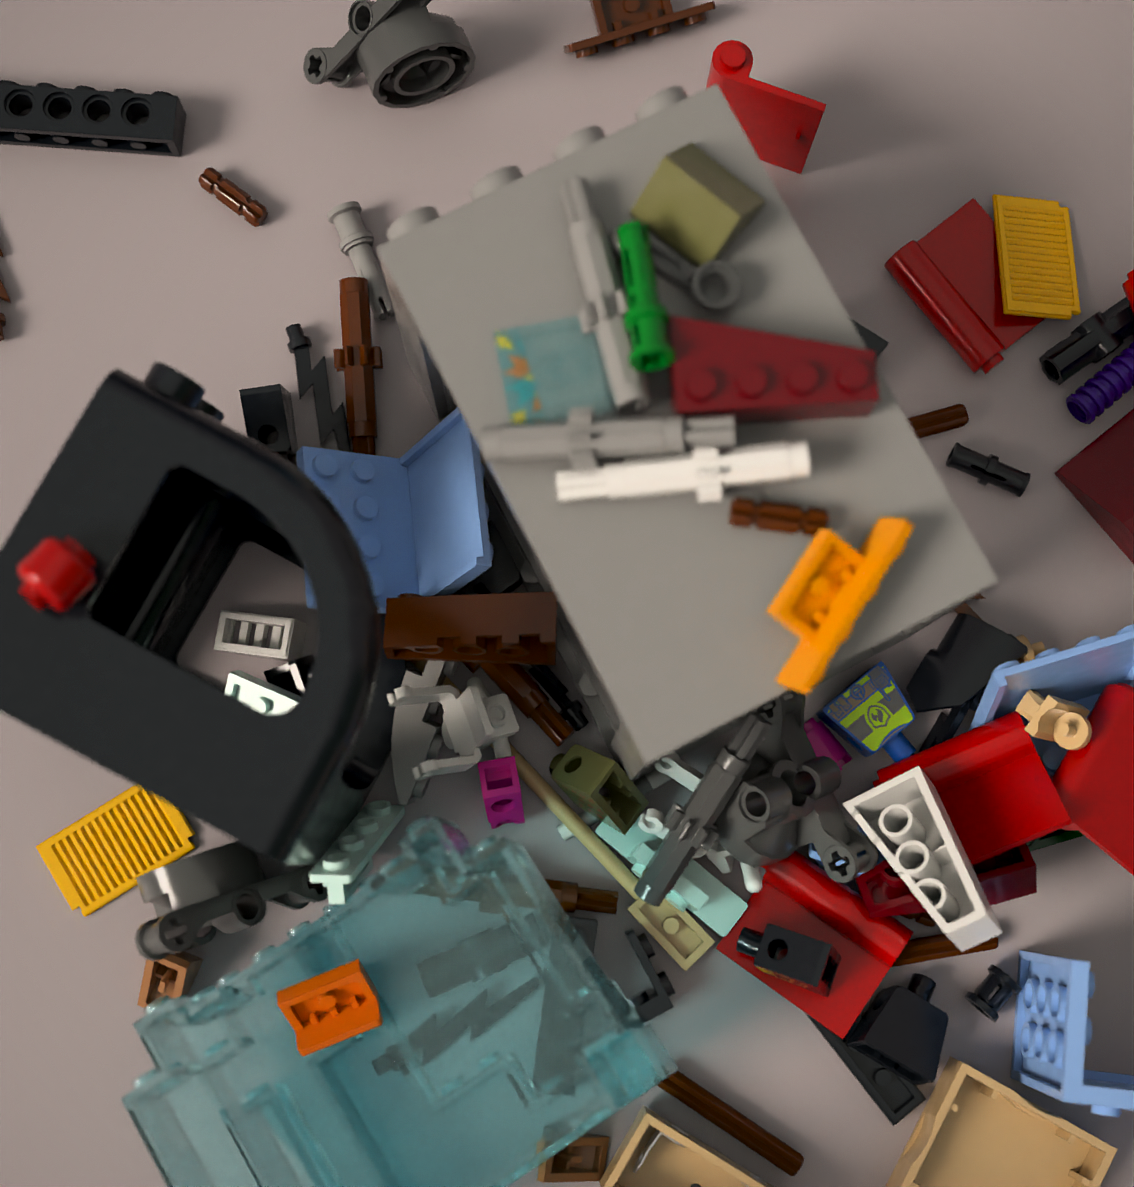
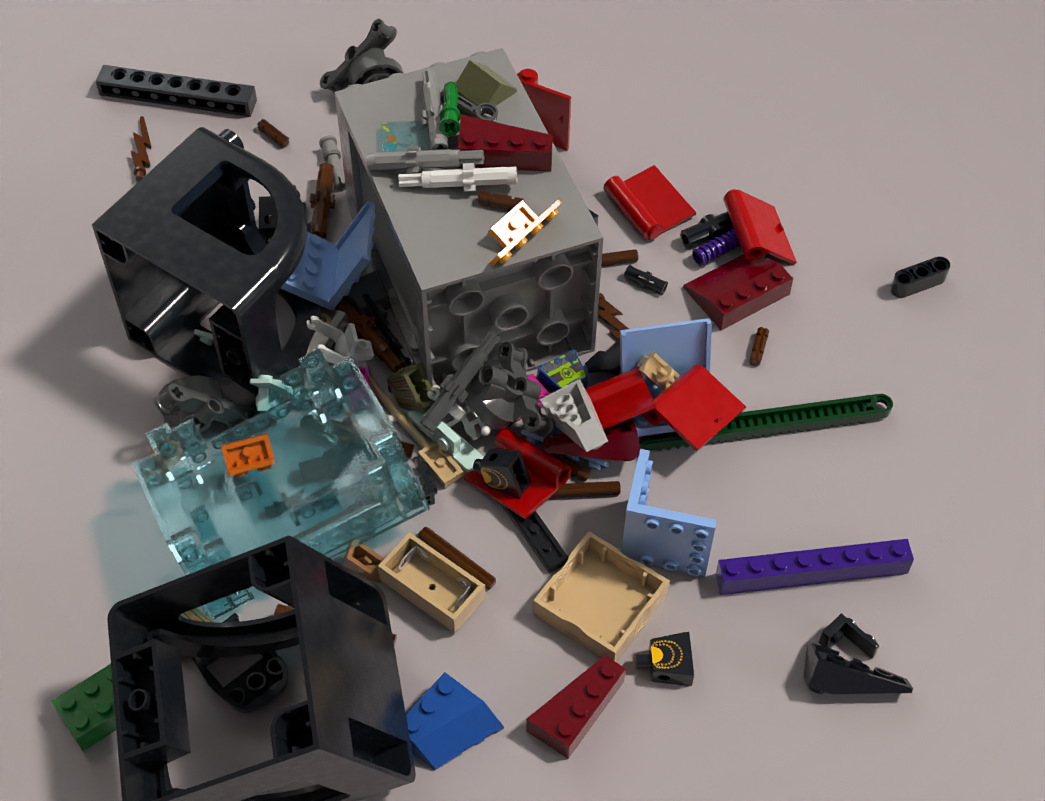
camera: 10 degrees right, 25 degrees down
red head [17,536,97,612] -> none
yellow window [35,785,196,917] -> none
reddish brown wedge [383,591,558,665] -> none
black torso [847,973,949,1085] -> none
black bush [965,964,1022,1022] -> none
yellow window [992,194,1081,320] -> none

